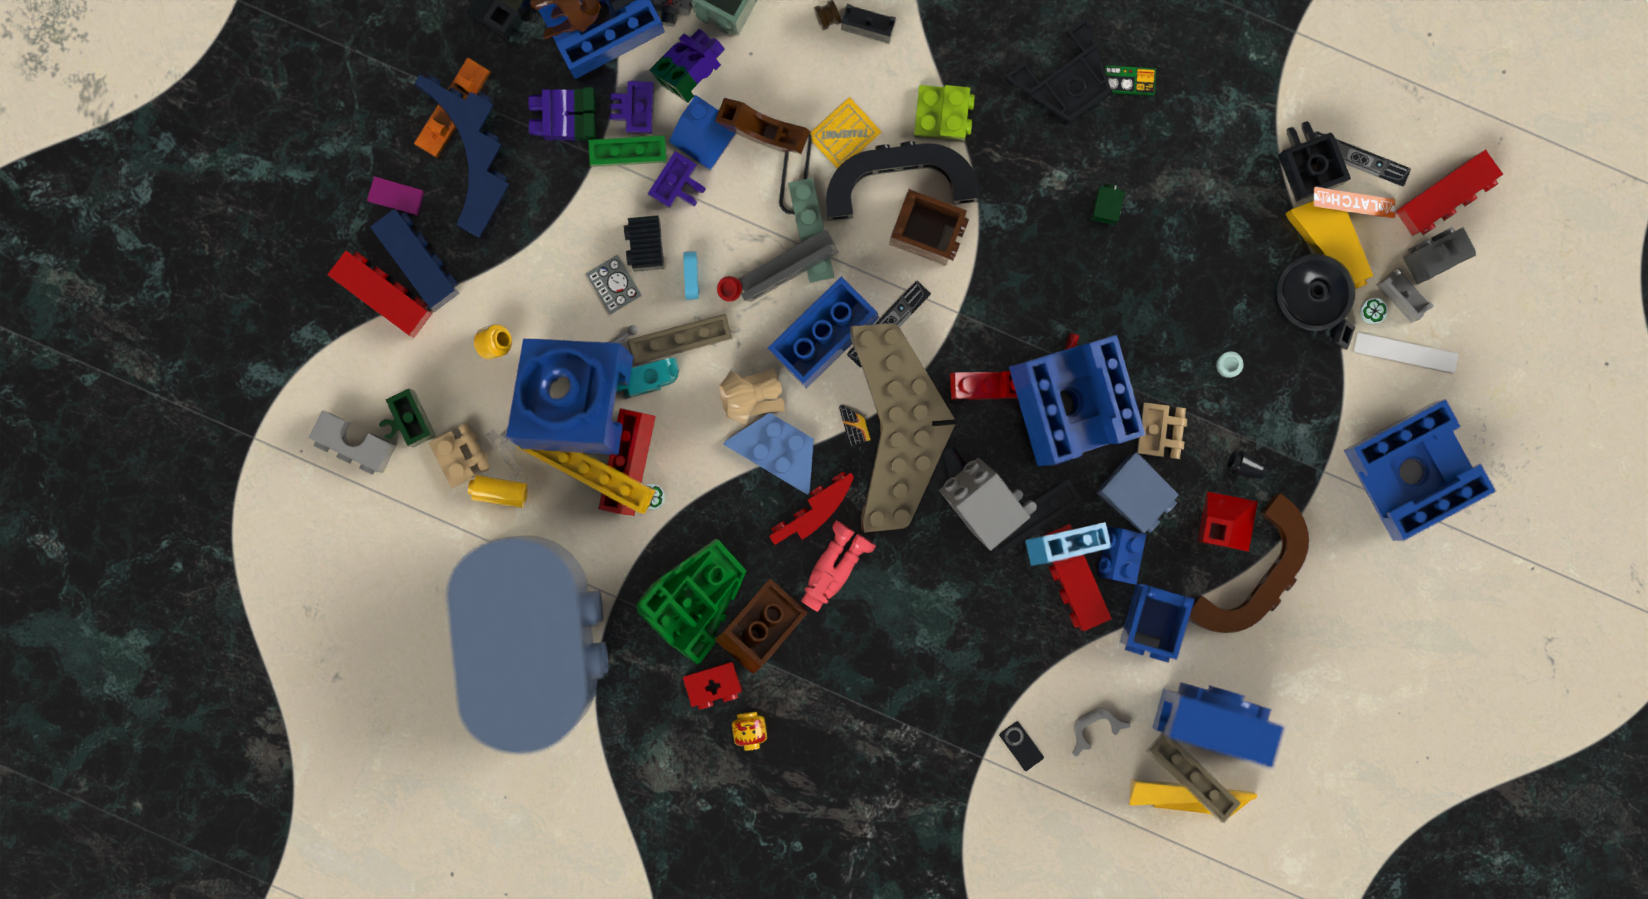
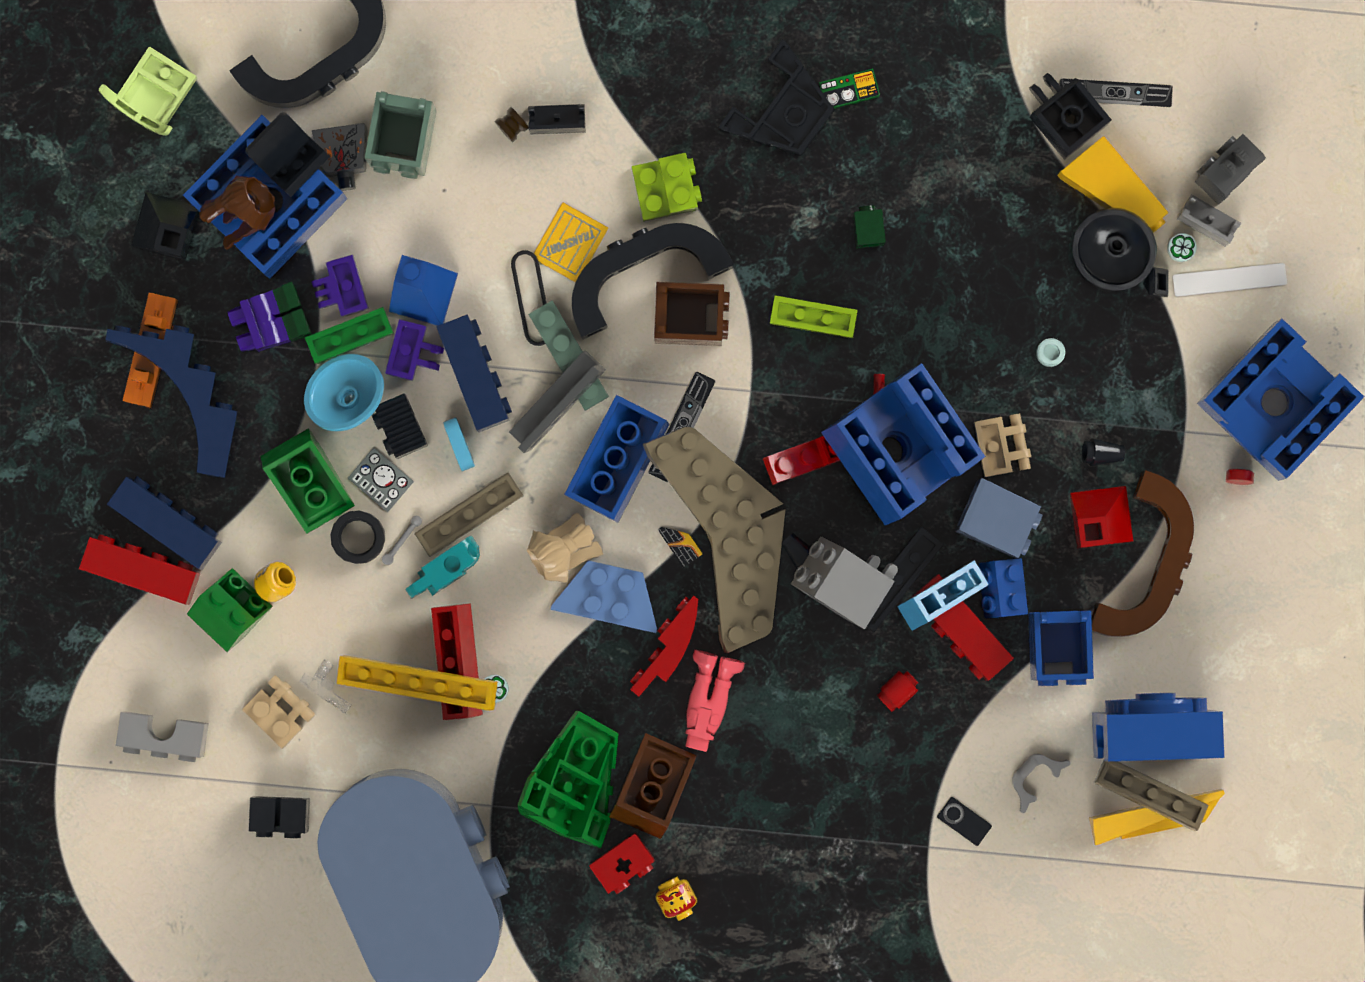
camera: 20 degrees left, 0 degrees up
magenta tile [367,176,424,216] -> none
dark green brick [379,388,437,448] -> none
yellow brick [468,475,528,508] -> none
blue piece [506,338,634,455] -> none
dark purple hips [649,29,725,103] -> none
reddish brown arch [715,98,810,154] -> none
red plate [717,276,742,302] -> none
sticker [1314,187,1395,218] -> none
red brick [1395,150,1504,236] -> none
none -> green slope [187,568,273,652]
none -> black piece [249,796,310,838]
none -> green slope [261,428,355,534]
none -> medium azure dish [304,354,384,431]
none -> black tyre [330,510,385,564]
none -> dark blue brick [436,314,512,433]
none -> lime plate [770,296,858,338]
none -> red brick [877,671,918,712]
none -> red tile [1226,469,1255,485]

